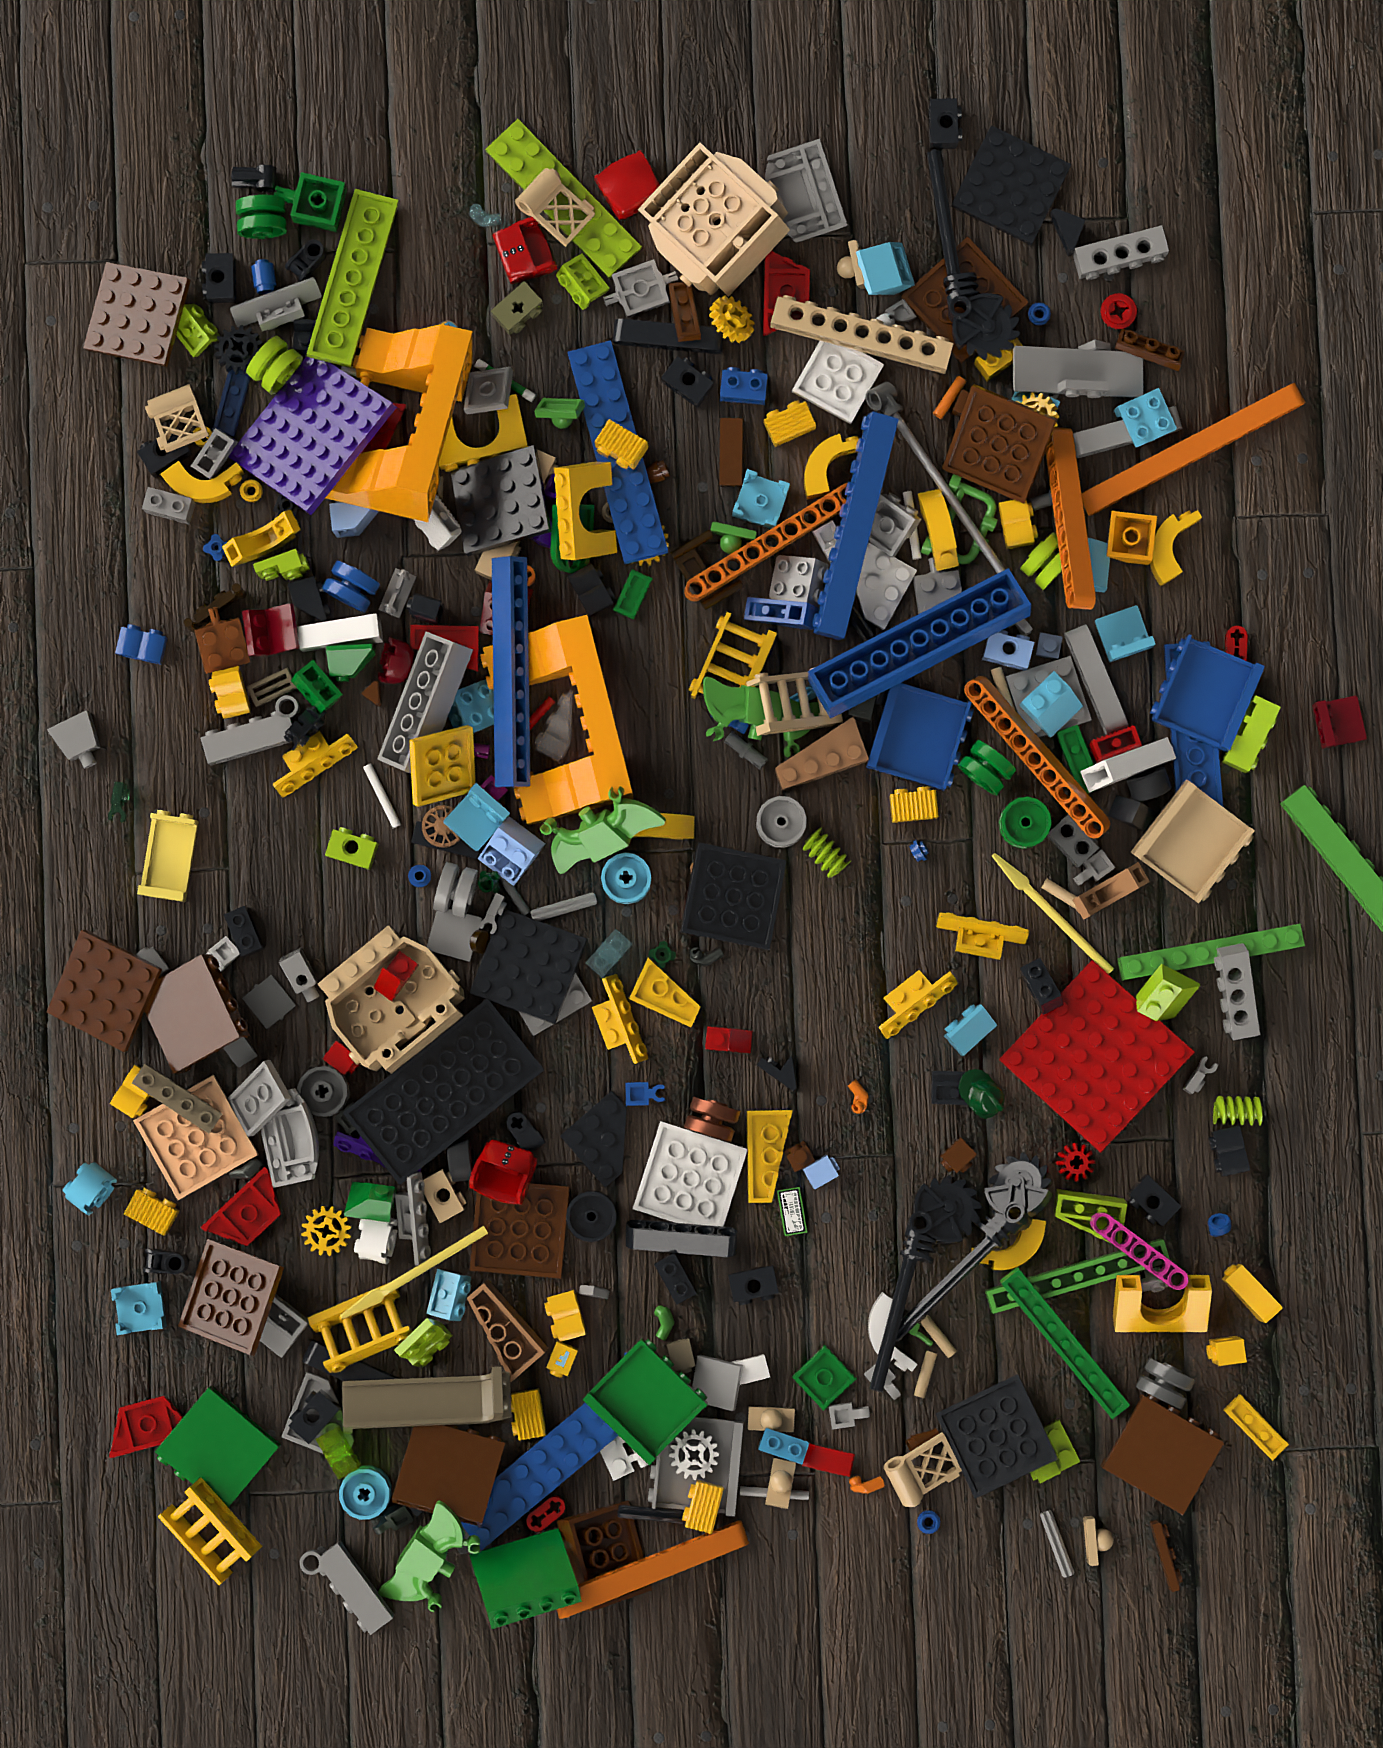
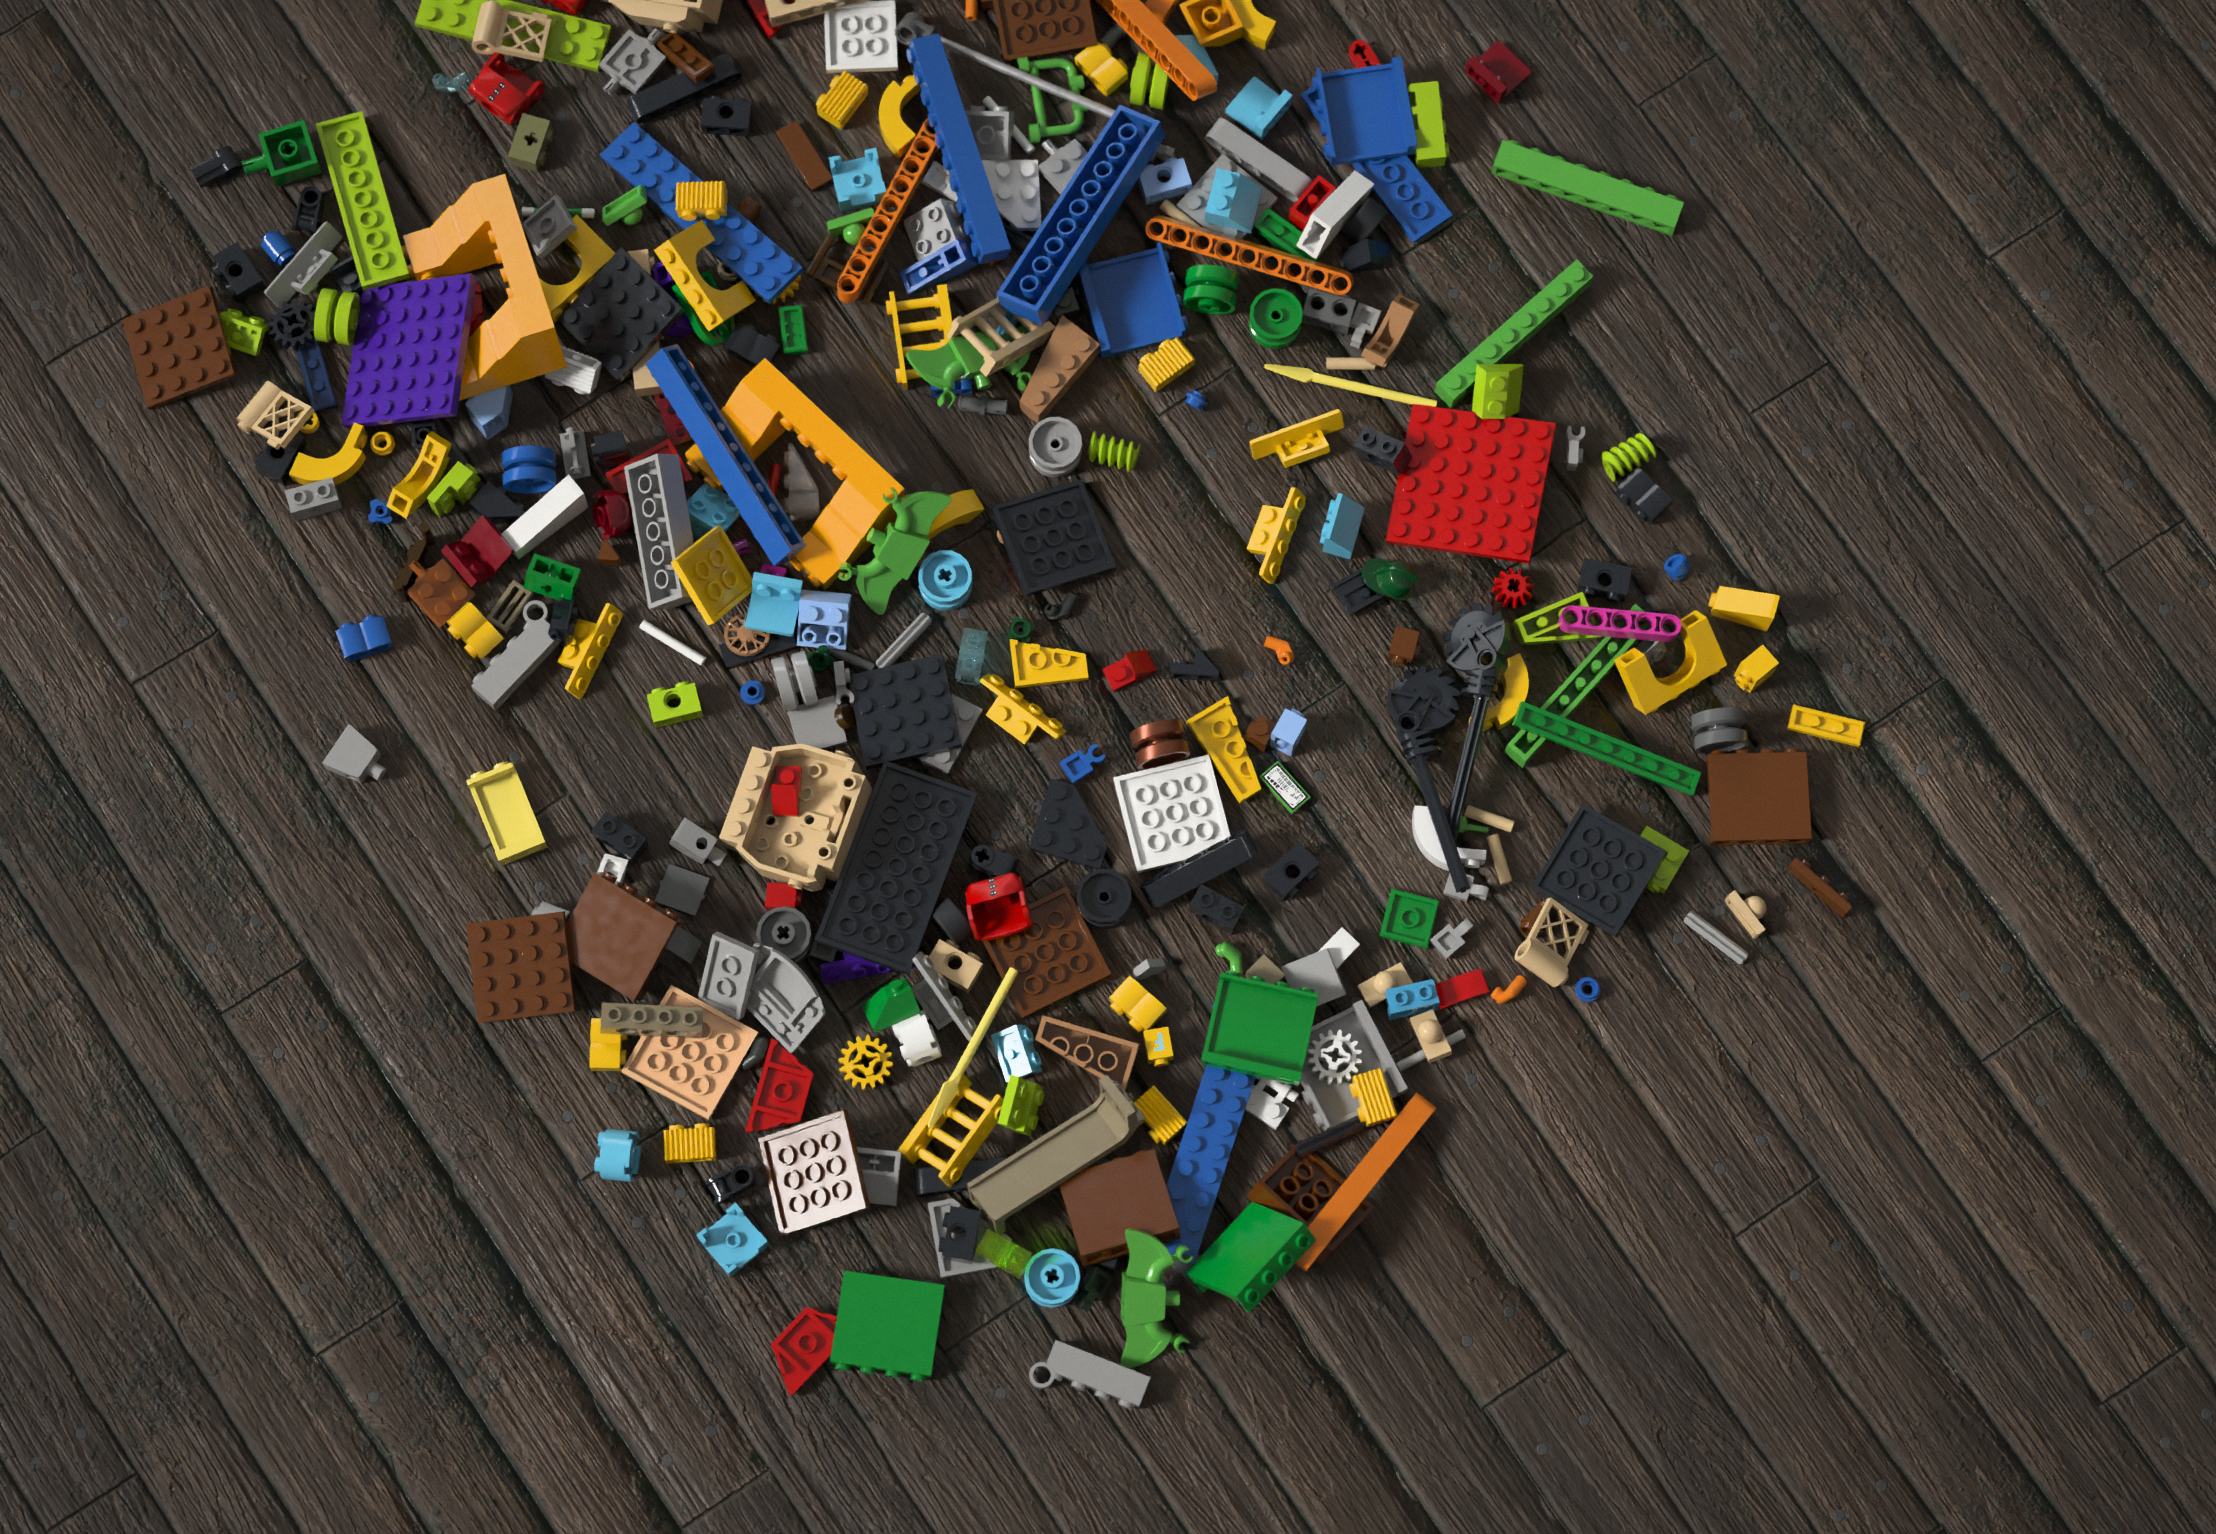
camera: 35 degrees left, 10 degrees down
clear green plate [108,781,130,823] -> none
yellow fence [158,1477,263,1585] -> none
light grey brick [191,428,238,479] -> none
green wheel [235,195,287,239] -> none
slope [326,644,376,682] -> none
red beam [526,1495,566,1532] -> none
lime bracket [556,253,609,310] -> none
yellow gear [709,295,755,343] -> none
blue brick [720,367,767,405] -> none
yellow arch [918,489,959,571] -> none
sand blue plate [1035,632,1062,660] -> none
tan panel [1131,780,1255,903] -> none
light grey brick [1214,943,1260,1040] -> none

